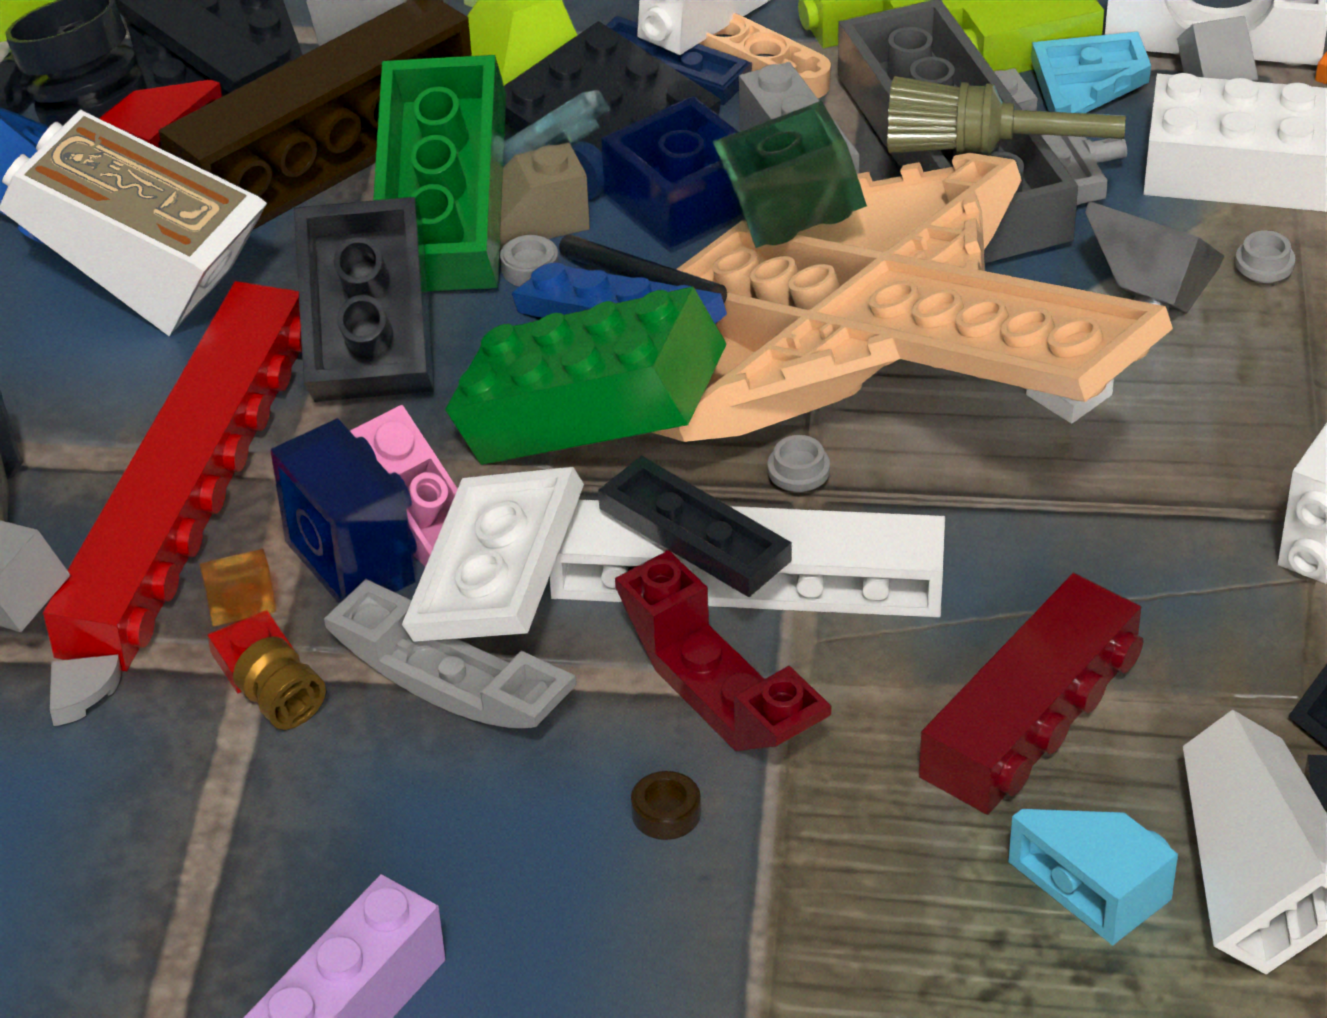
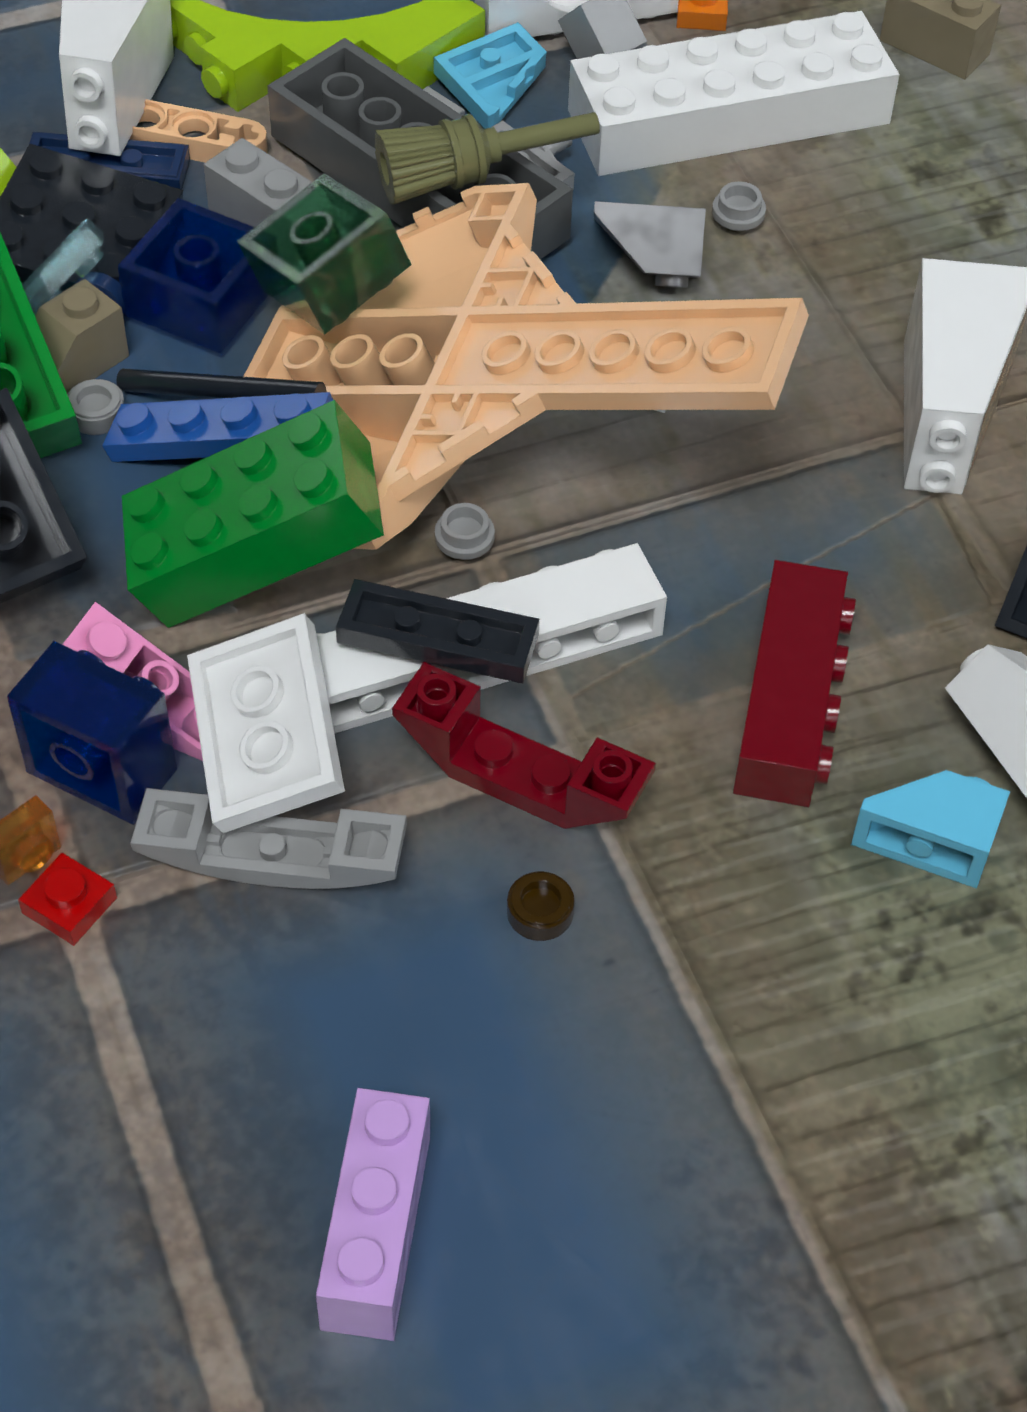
camera: 30 degrees left, 10 degrees up
pearl gold wheel [233,636,326,730] -> none

